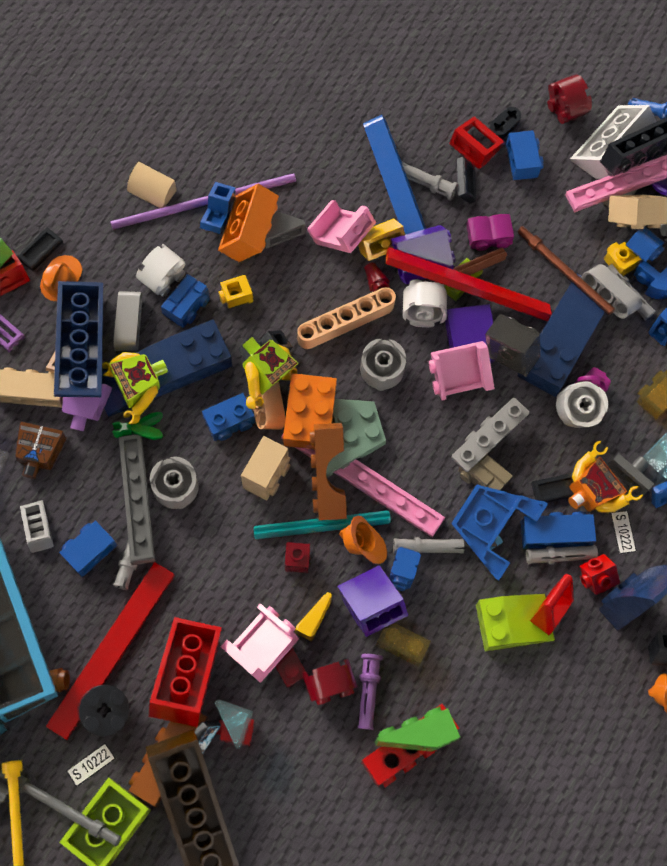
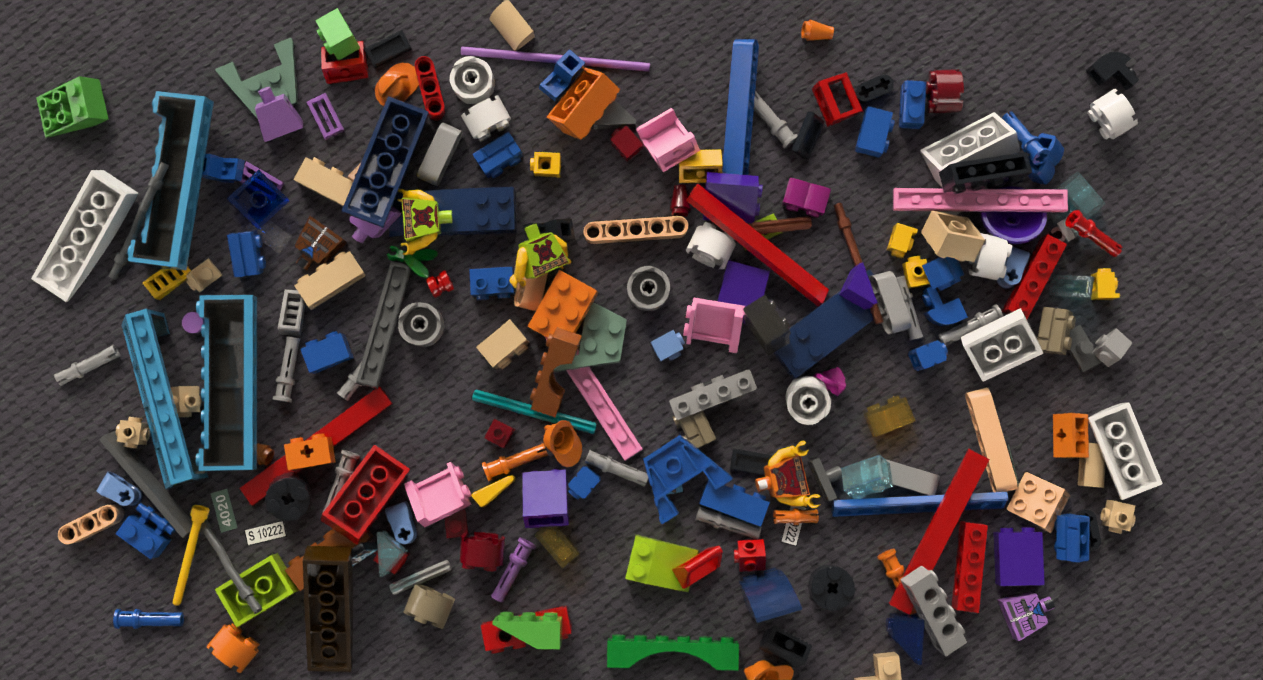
camera: 30 degrees right, 15 degrees up
none -> sand green sticker [211,489,237,533]
none -> light grey pin [272,337,300,403]
none -> orange brick [284,433,336,470]
none -> tan brick [294,251,365,310]
none -> light grey pin [323,450,360,512]
none -> medium blue piece [385,501,417,544]
none -> light grey axle [389,560,451,595]
none -> dark tan brick [403,584,455,629]
none -> red beam [415,56,445,121]
none -> red wheel [426,270,454,298]
none -> white brick [450,56,495,104]
none -> orange pin [482,443,548,481]
none -> green arch [607,634,739,671]
none -> dark red brick [610,125,643,162]
none -> medium blue brick [650,330,685,362]
none -> orange pin [773,508,819,525]
none -> orange cone [801,20,834,41]
none -> dark purple slope [839,263,877,310]
none -> yellow brick [887,223,918,258]
none -> blue brick [899,80,926,129]

